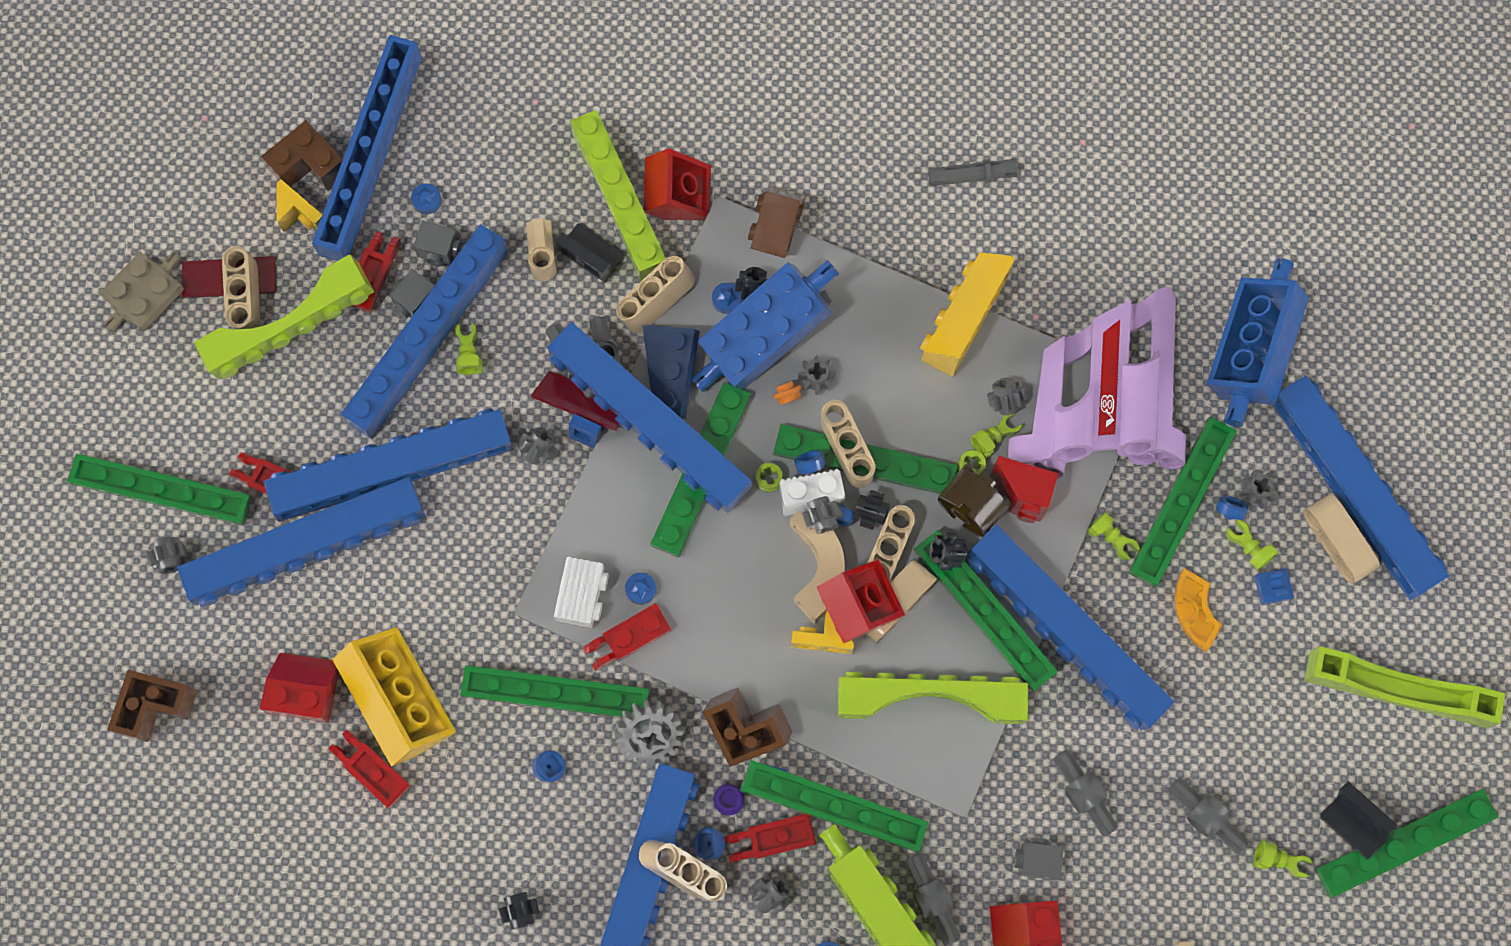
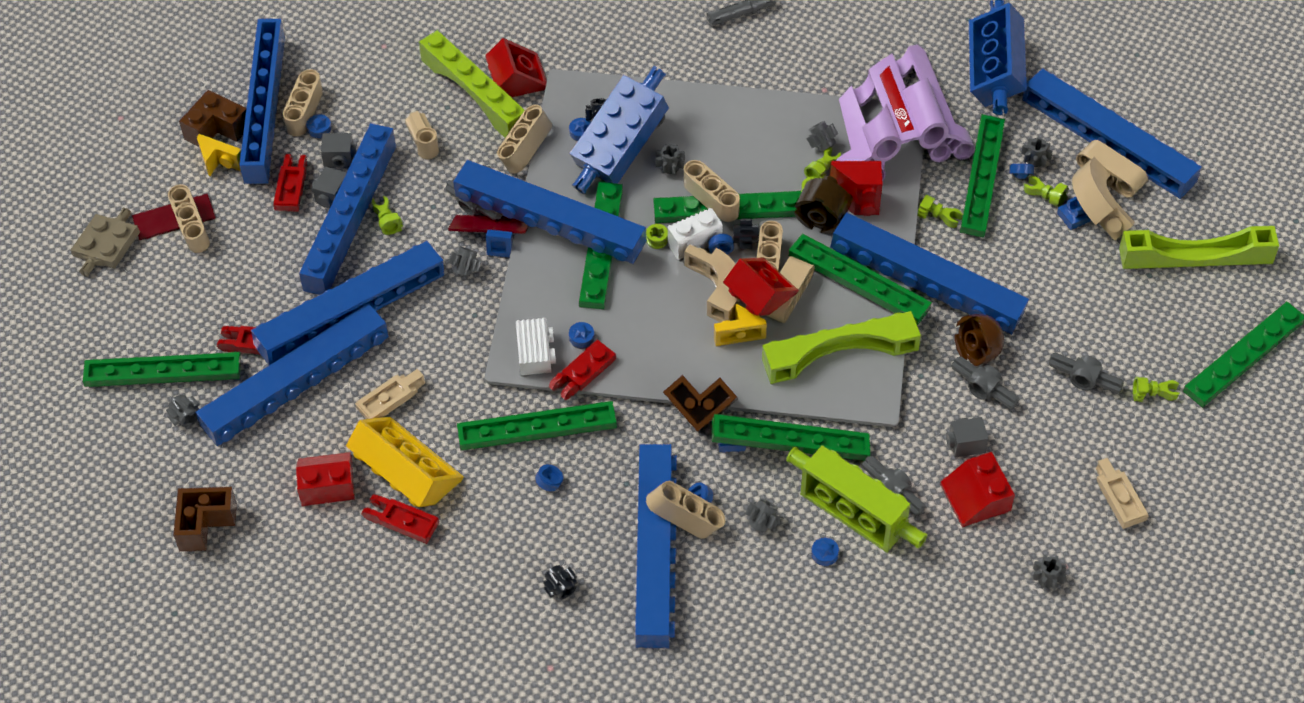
camera: 15 degrees left, 20 degrees down
lime arch [194,254,374,379] -> none
black panel [555,223,624,283] -> none
light grey gear [614,700,684,766] -> none
dark blue wing [642,325,700,419] -> none
dark purple plate [713,784,745,816] -> none
red hinge [725,814,817,863] -> none
reddish brown brick [748,186,807,258] -> none
orange plate [772,381,802,405] -> none
blue tile [794,450,826,474] -> none
dark grey gear [802,496,843,534] -> none
yellow slope [920,252,1015,377] -> none
black gear [929,532,967,571] -> none
light orange tile [1174,568,1223,653] -> none
black panel [1320,781,1398,860] -> none
none -> tan beam [283,69,323,136]
none -> tan hinge [355,369,425,419]
none -> reddish brown cylinder [954,314,1004,366]
none -> tan arch [1072,157,1135,240]

